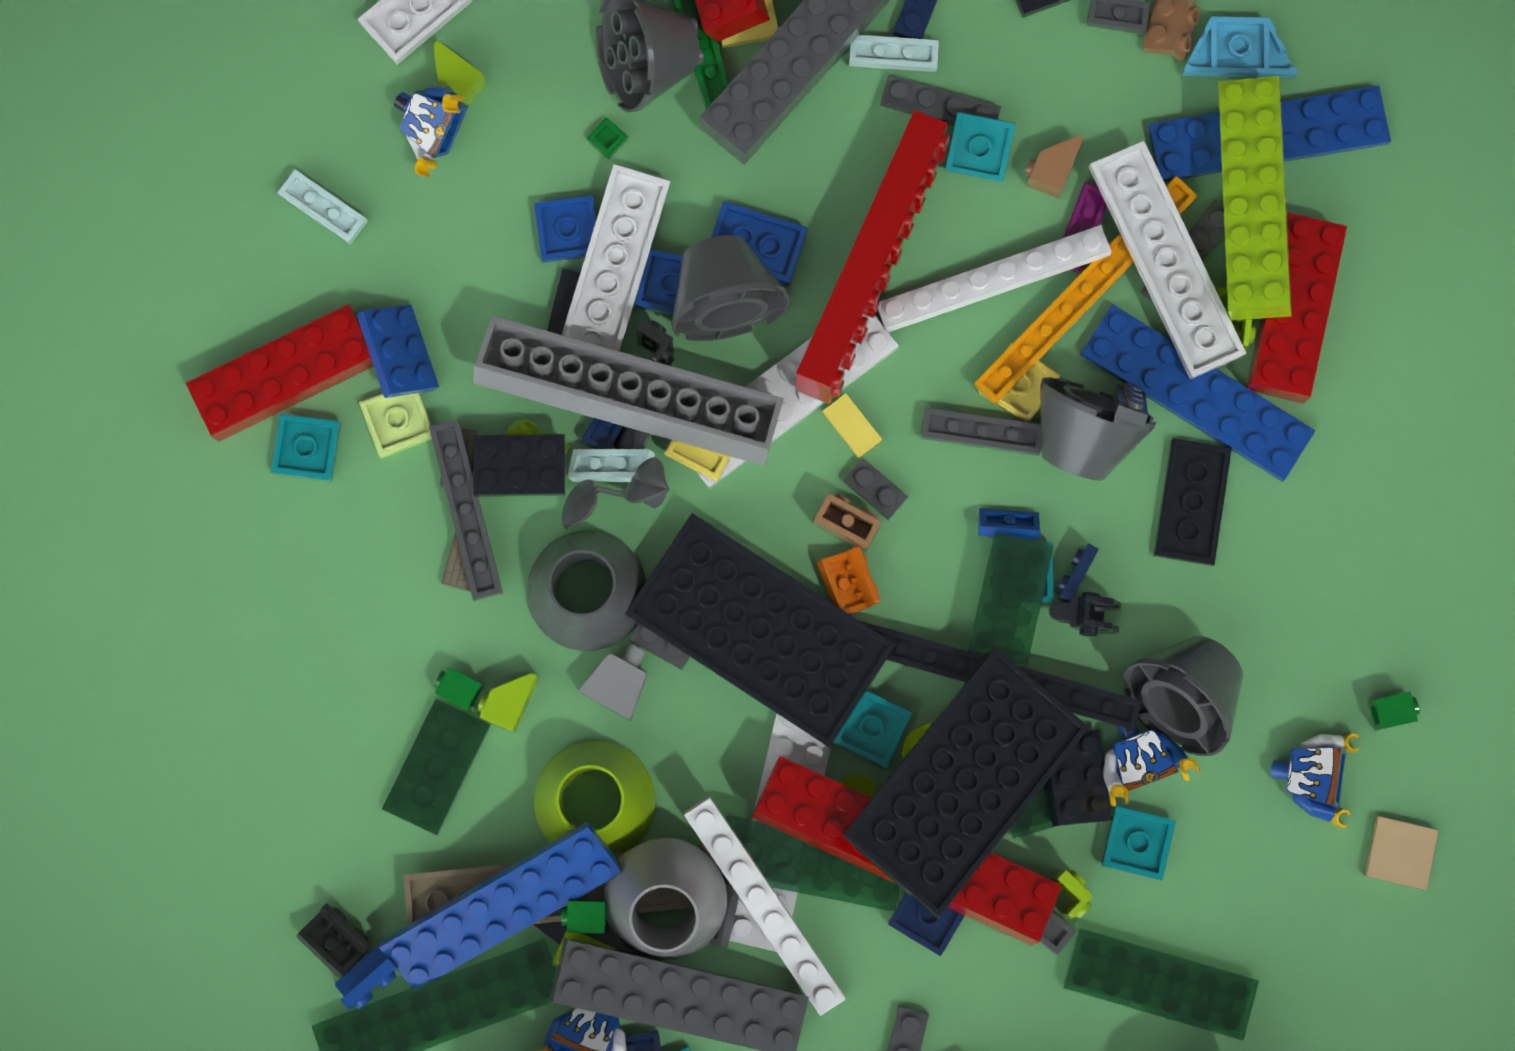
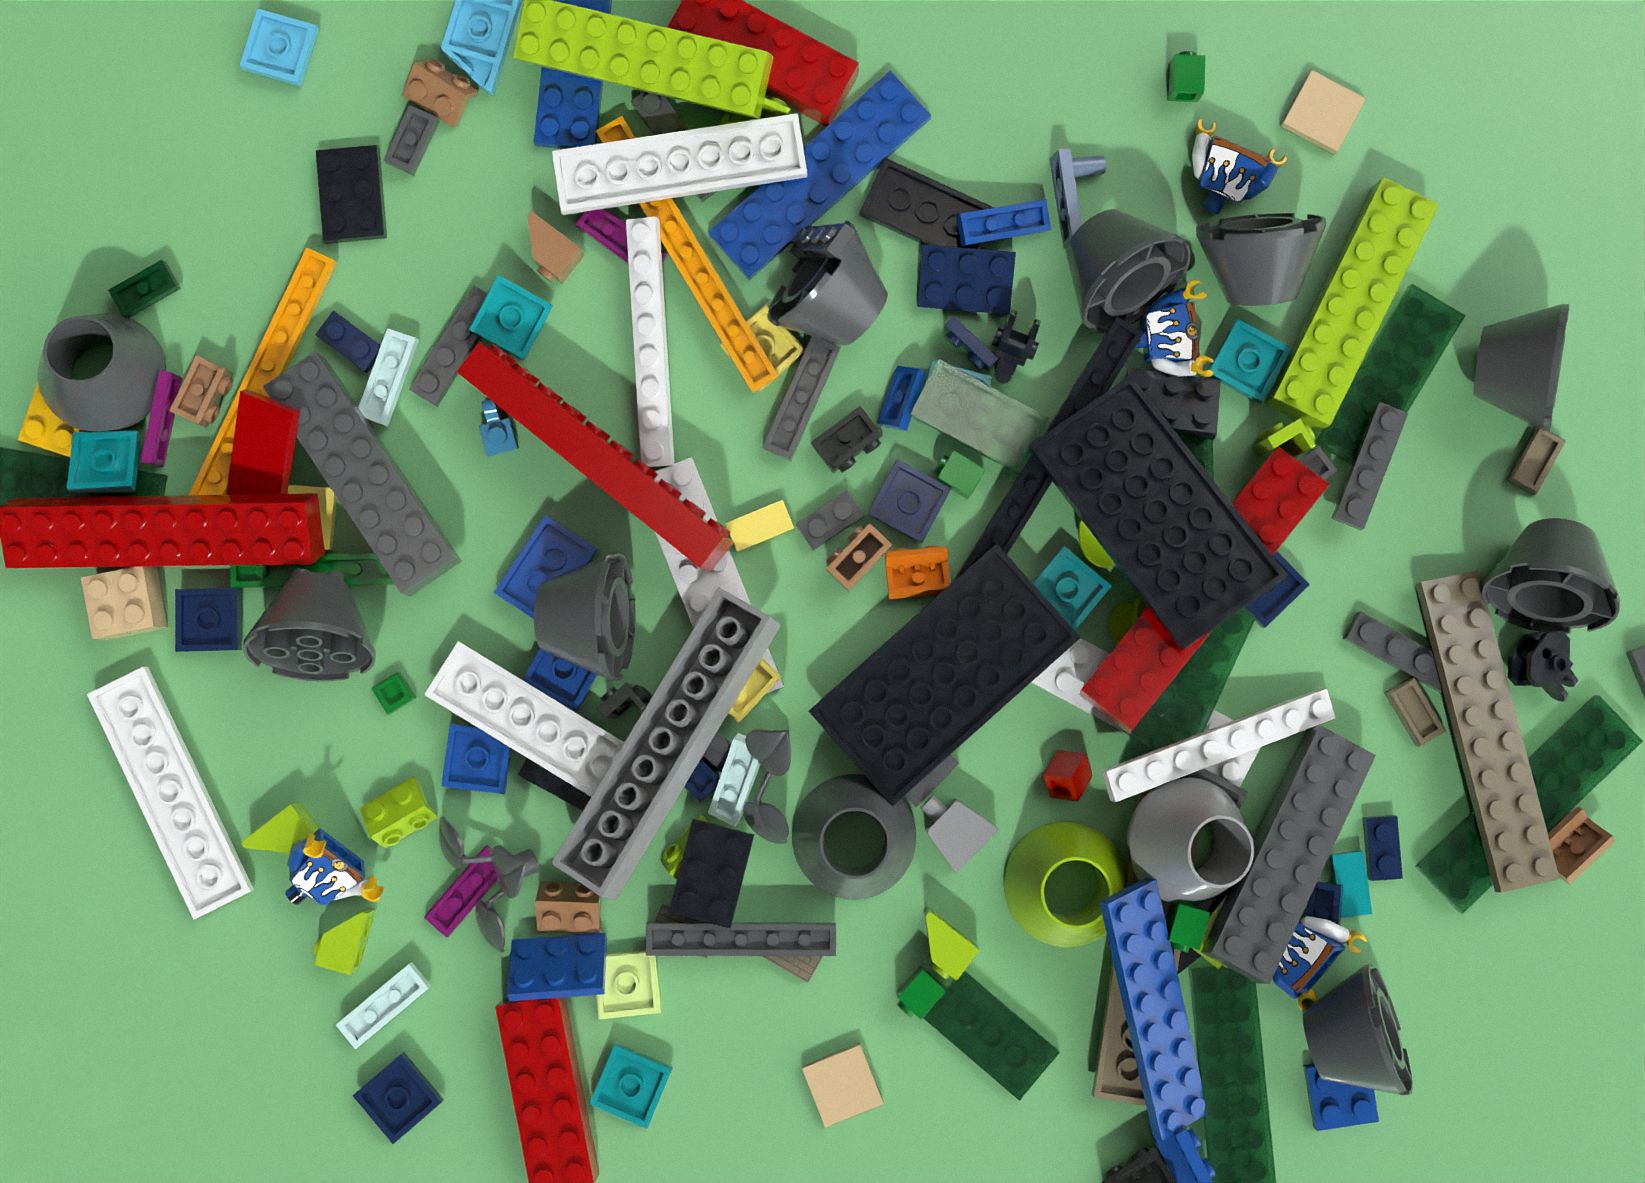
camera: 70 degrees left, 5 degrees up
none -> lime slope [313,908,376,975]
none -> dark blue plate [353,1052,444,1144]
none -> lime bracket [359,776,438,848]
none -> magenta tile [424,845,499,938]
none -> dark grey plant [439,816,539,953]
none -> dark azure plate [479,399,519,456]
none -> medium nougat bracket [535,881,601,933]
none -> tan tile [802,1043,884,1128]
none -> pearl dark grey bracket [811,406,883,473]
none -> dark blue plate [867,459,952,544]
none -> dark blue plate [917,244,1016,315]
none -> green brick [935,451,986,499]
none -> blue plate [956,199,1051,246]
none -> red panel [1043,750,1093,802]
none -> sand blue piece [1050,148,1106,249]
none -> dark grey cone [1196,213,1326,306]
none -> lime brick [1264,177,1440,431]
none -> dark grey plate [1331,402,1408,530]

